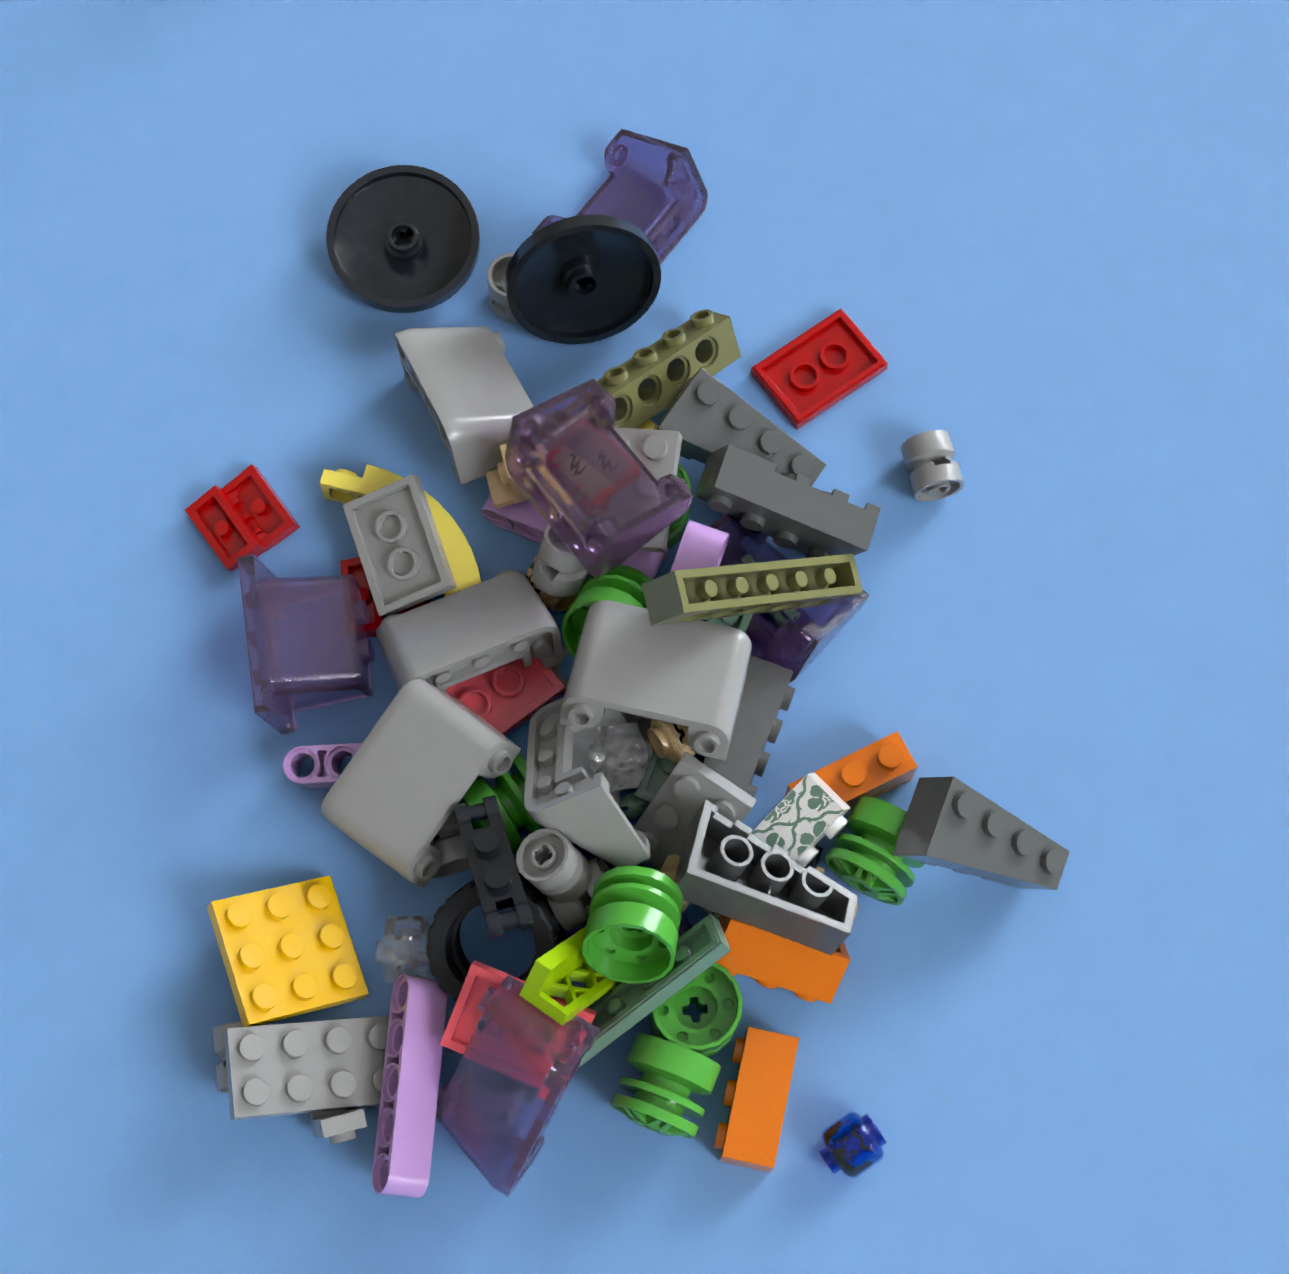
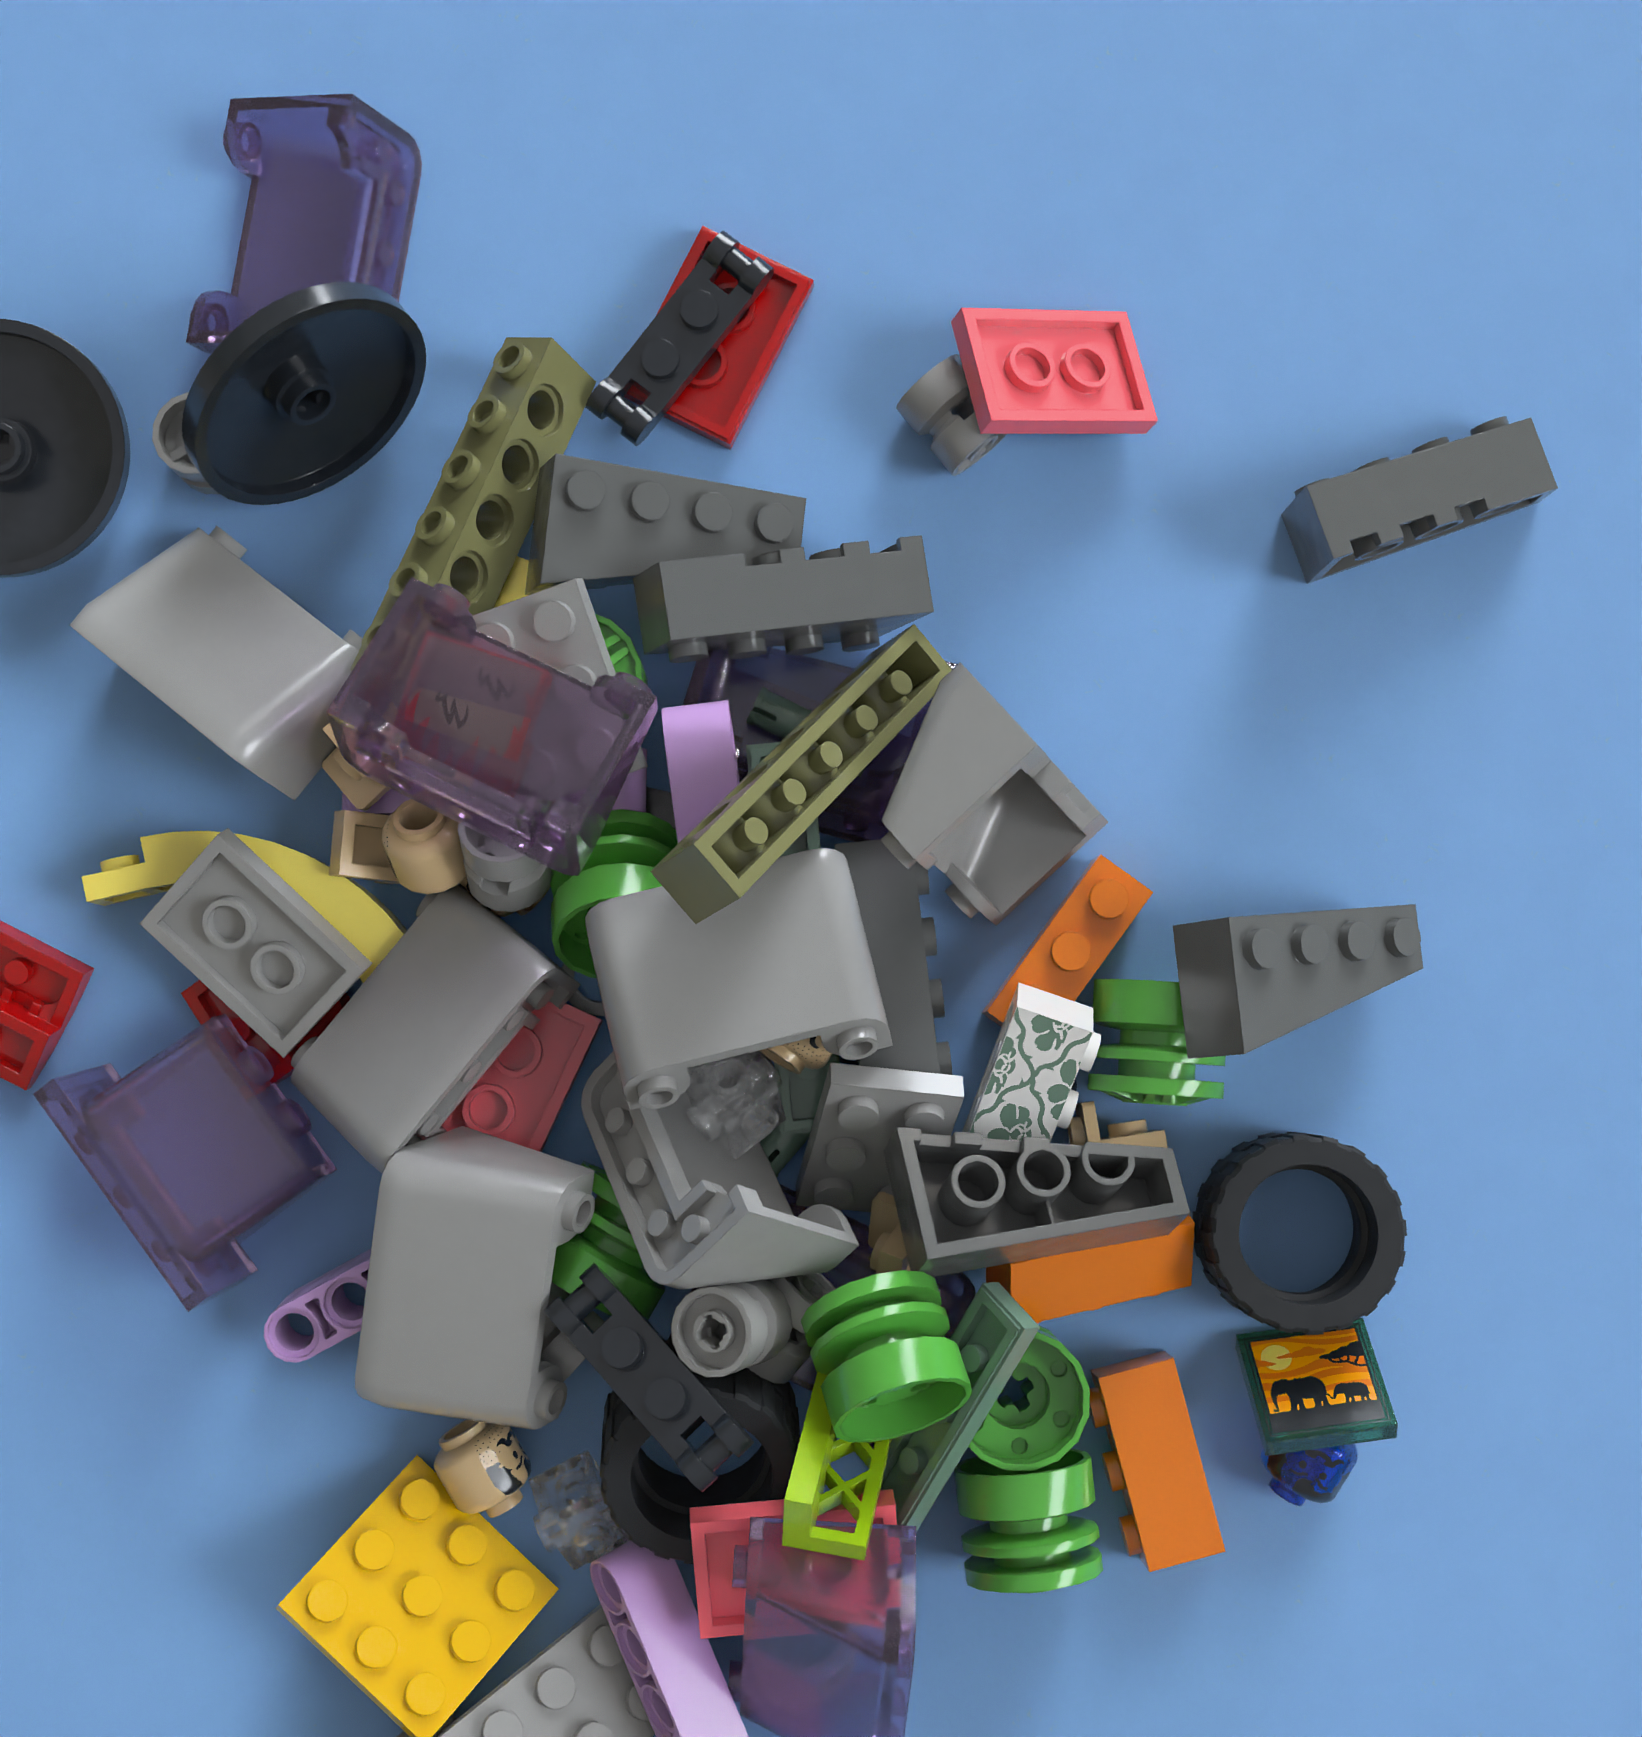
camera: 30 degrees left, 15 degrees up
none -> tan bracket [329,810,400,884]
none -> tan head [382,796,466,894]
none -> tan head [434,1420,531,1518]
none -> black plate [585,231,775,446]
none -> light grey windscreen [881,662,1108,926]
none -> coral plate [951,308,1158,434]
none -> black tyre [1192,1132,1407,1335]
none -> tile [1235,1317,1398,1456]
none -> dark grey wedge [1281,416,1558,584]

